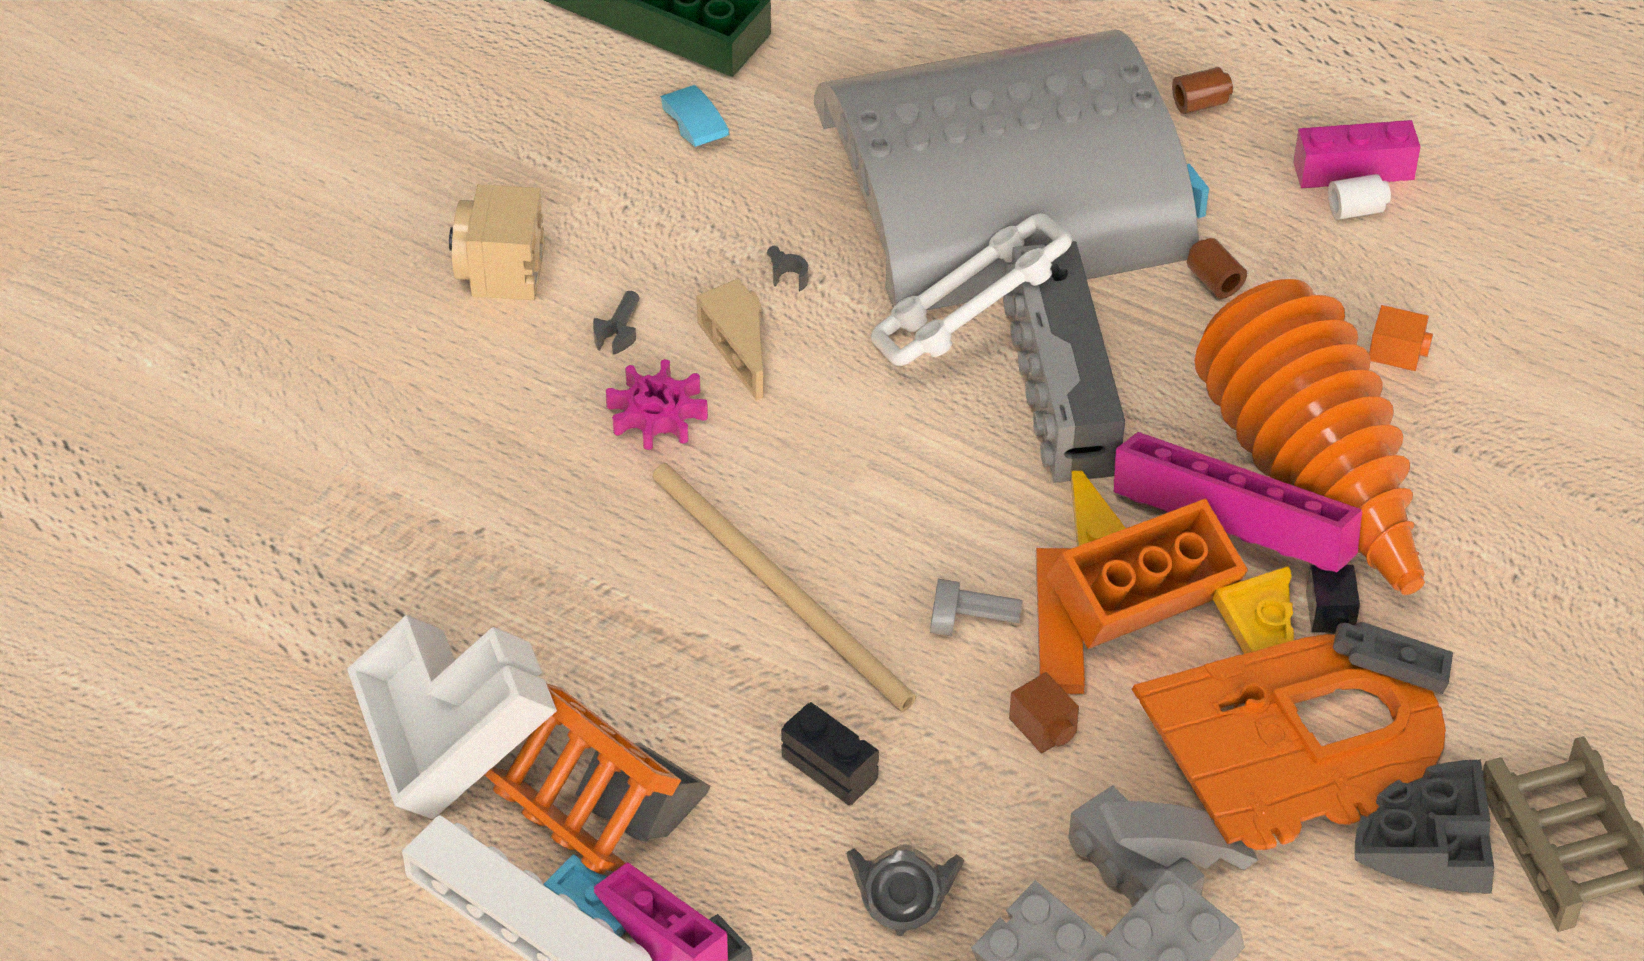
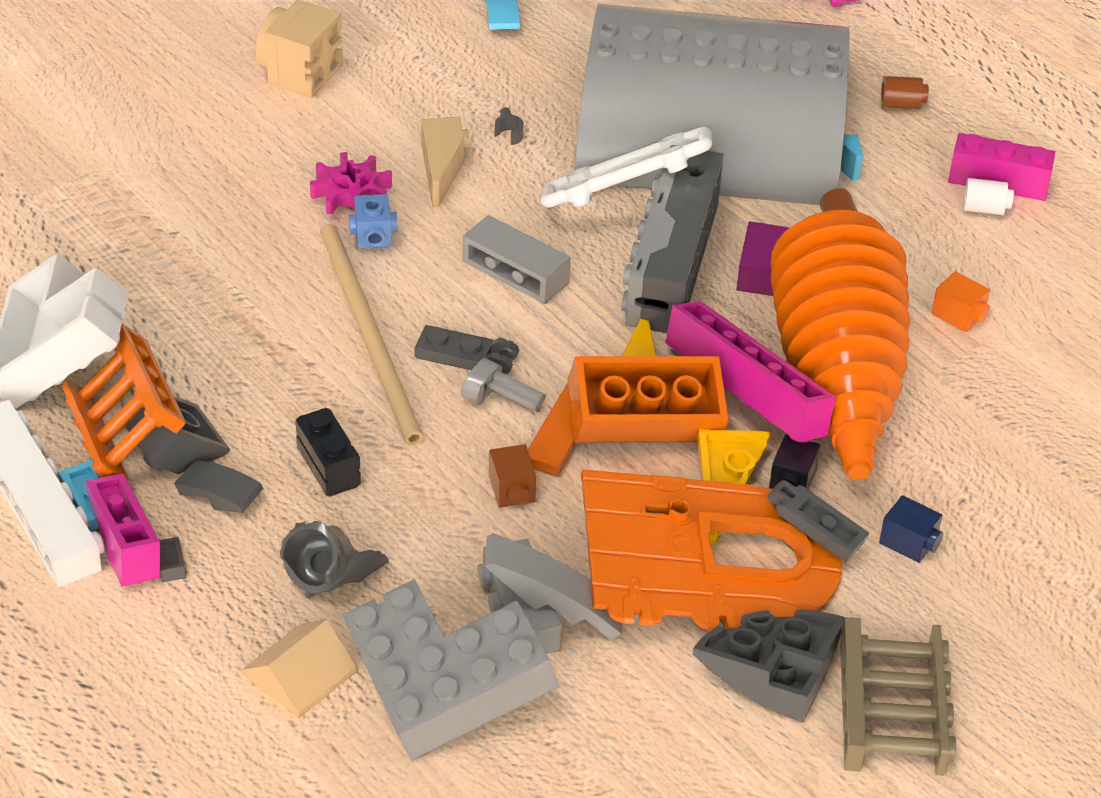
camera: 20 degrees right, 5 degrees down
dark grey bar [593,291,640,354] -> none
none -> dark grey slope [174,459,263,513]
none -> medium blue brick [349,194,398,248]
none -> dark grey hinge [415,325,520,374]
none -> light grey brick [463,215,571,304]
none -> magenta piece [736,221,789,296]
none -> dark blue brick [879,495,943,563]

